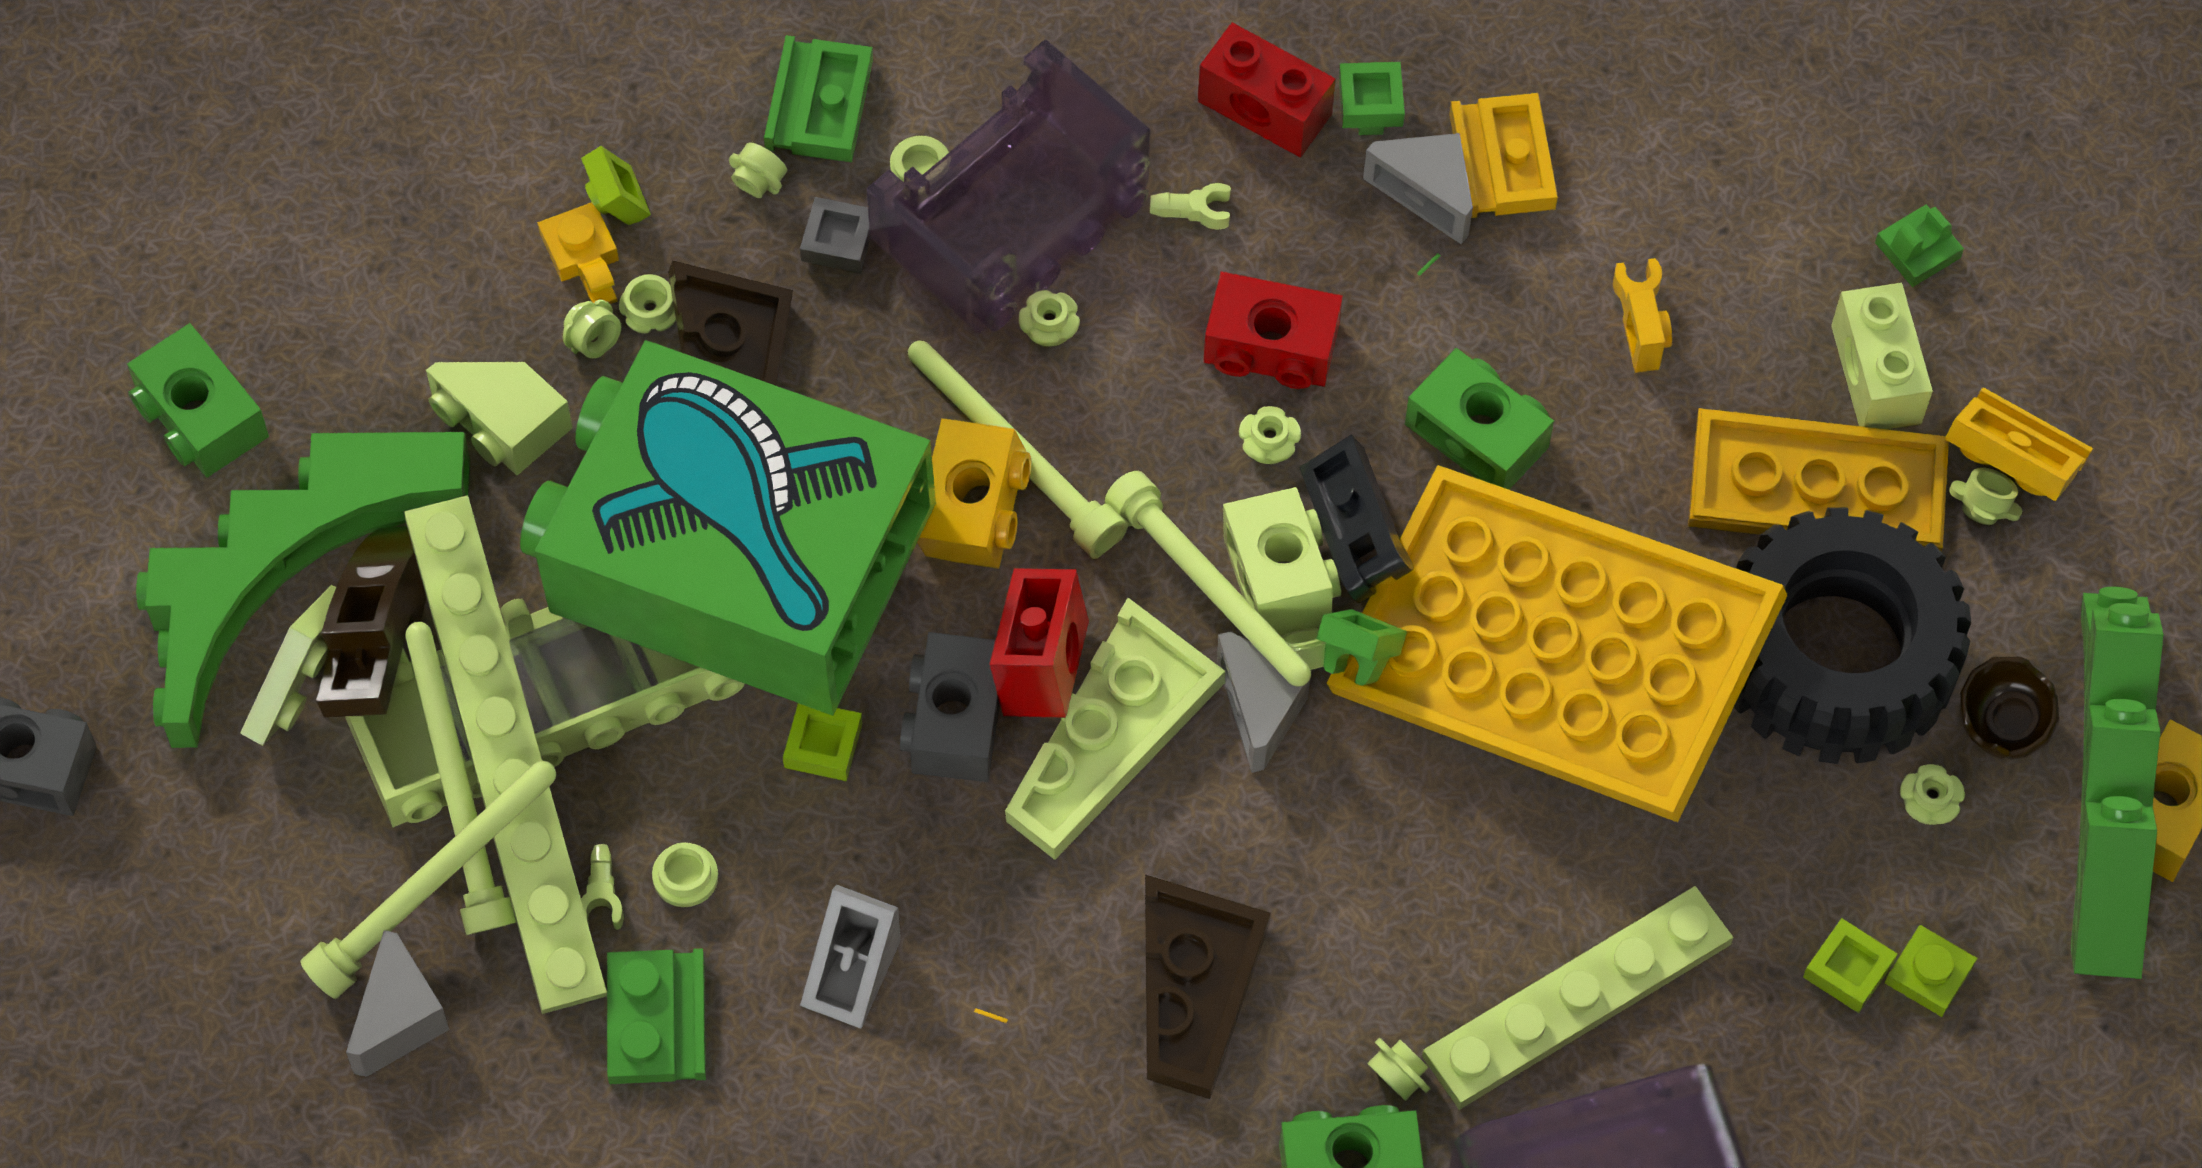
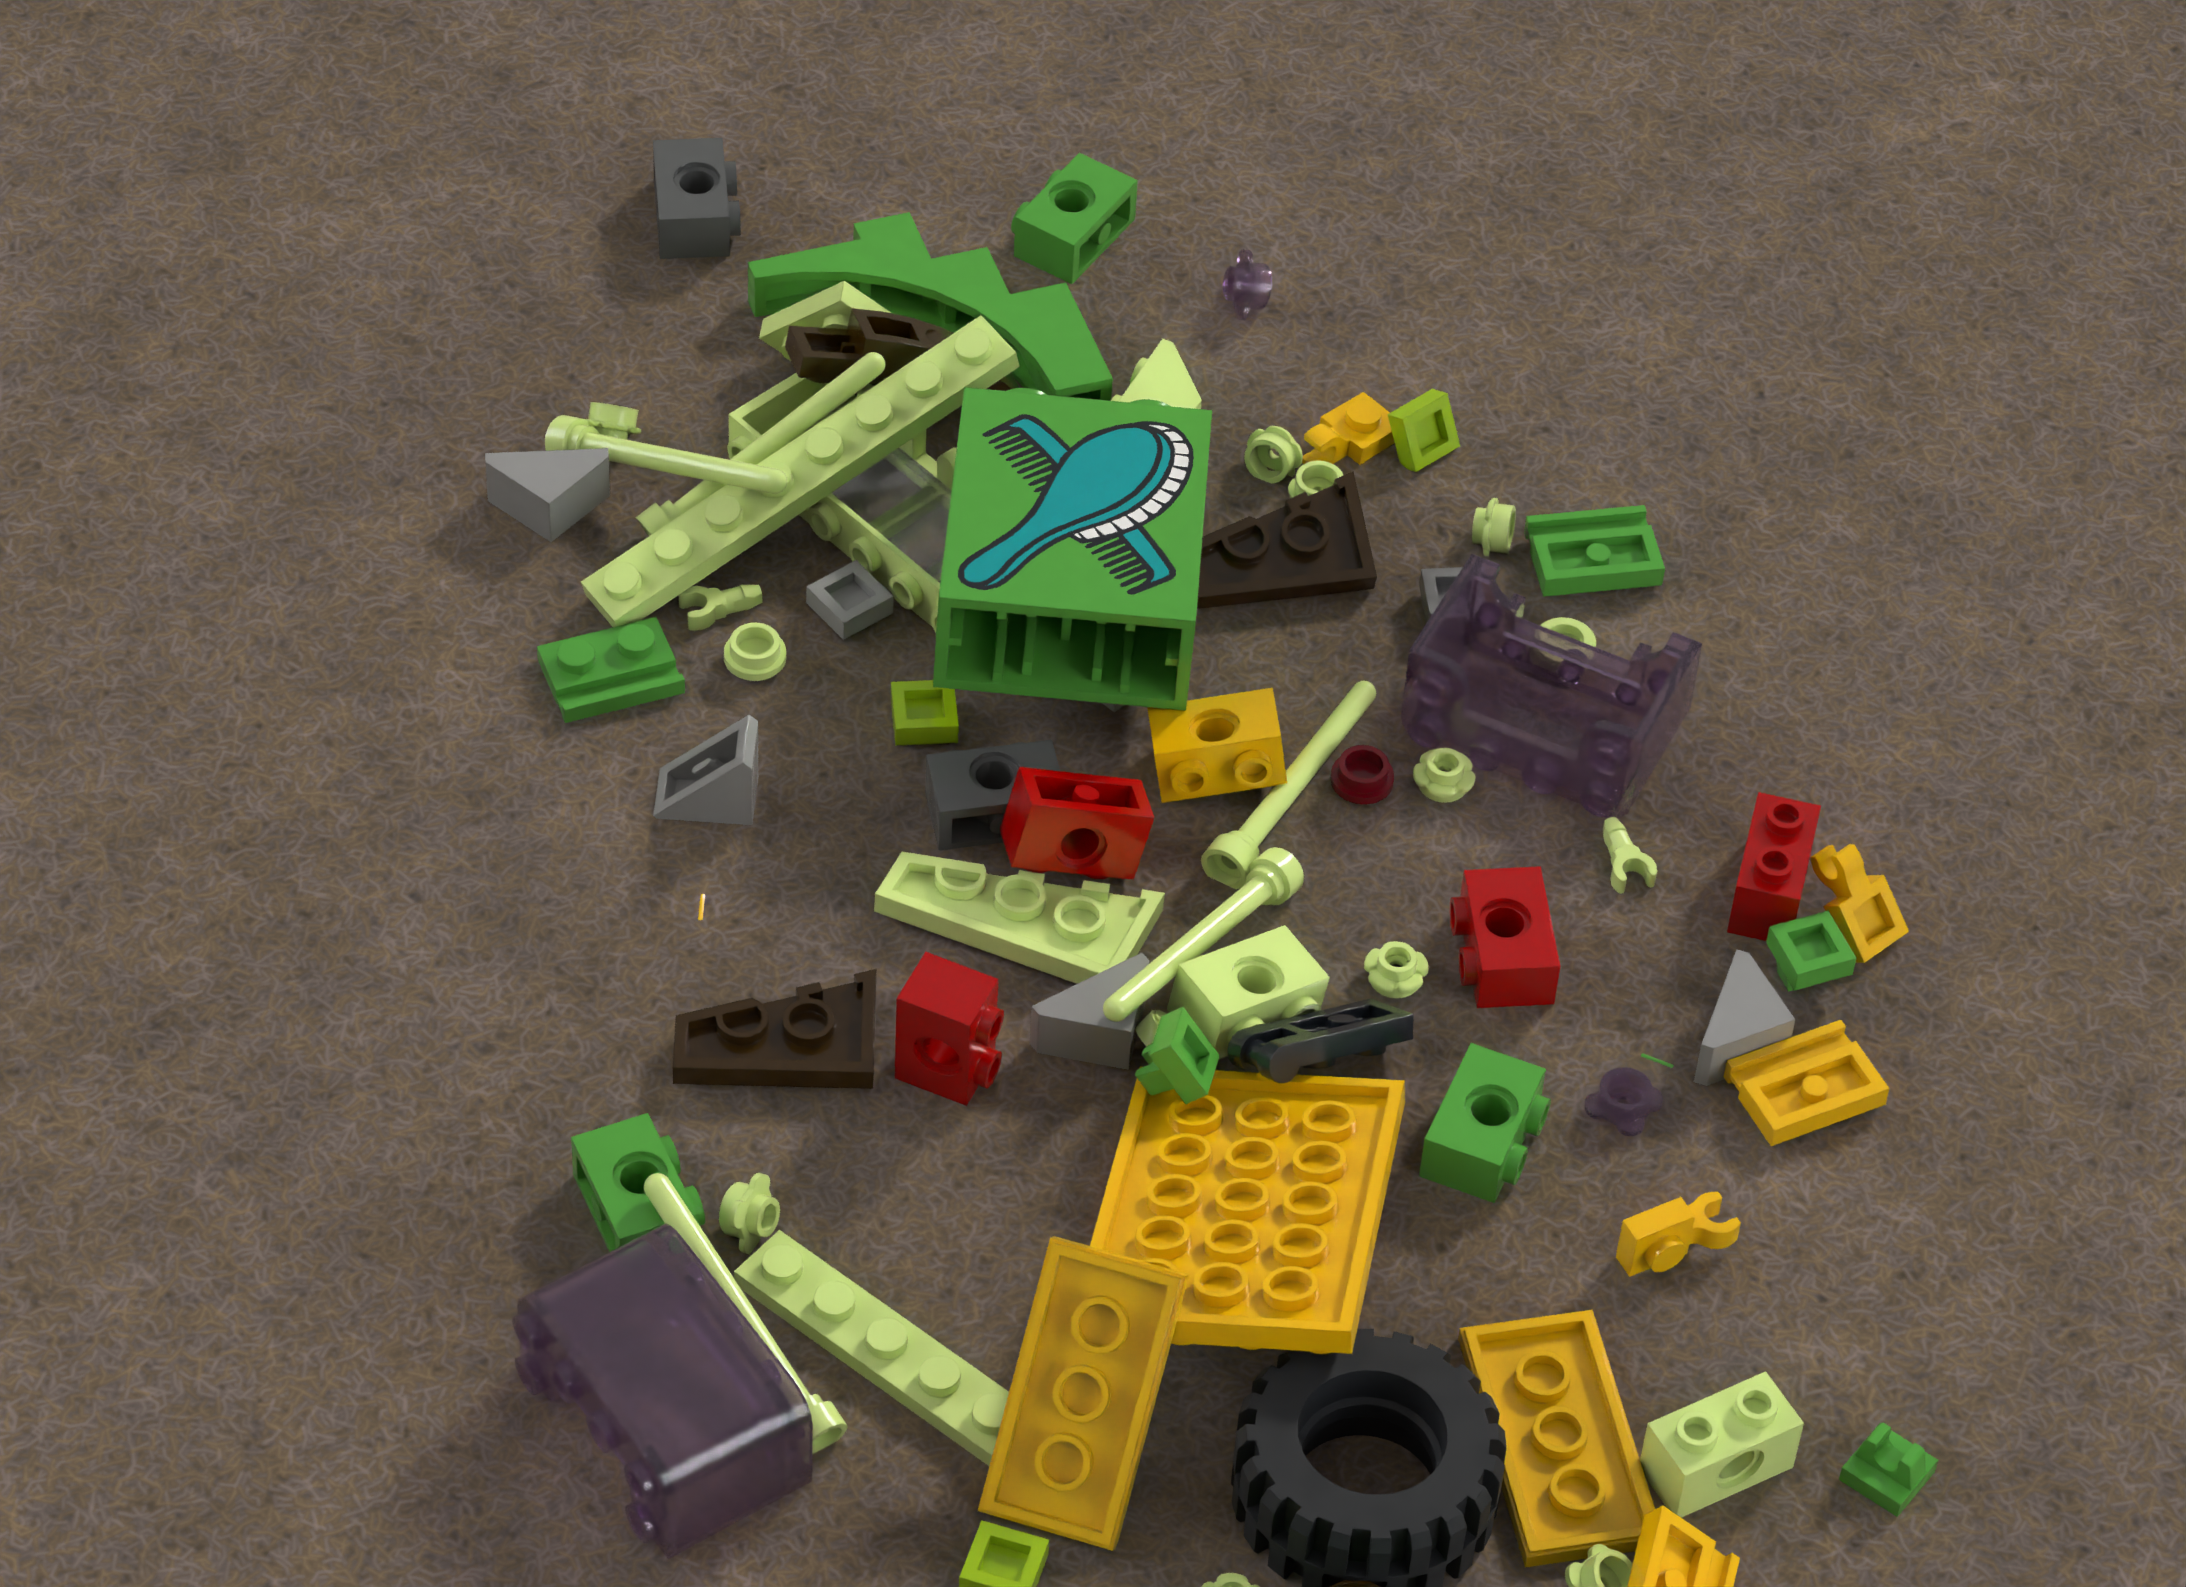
camera: 70 degrees right, 15 degrees down
none -> yellowish green plate [586,402,641,440]
none -> yellowish green piece [644,1173,848,1458]
none -> light grey plate [806,560,893,640]
none -> red brick [895,951,1004,1106]
none -> yellow tile [978,1236,1189,1551]
none -> clear purple plate [1223,249,1272,320]
none -> dark red plate [1331,745,1394,804]
none -> clear purple plate [1584,1067,1663,1136]
none -> yellow plate [1810,844,1909,963]

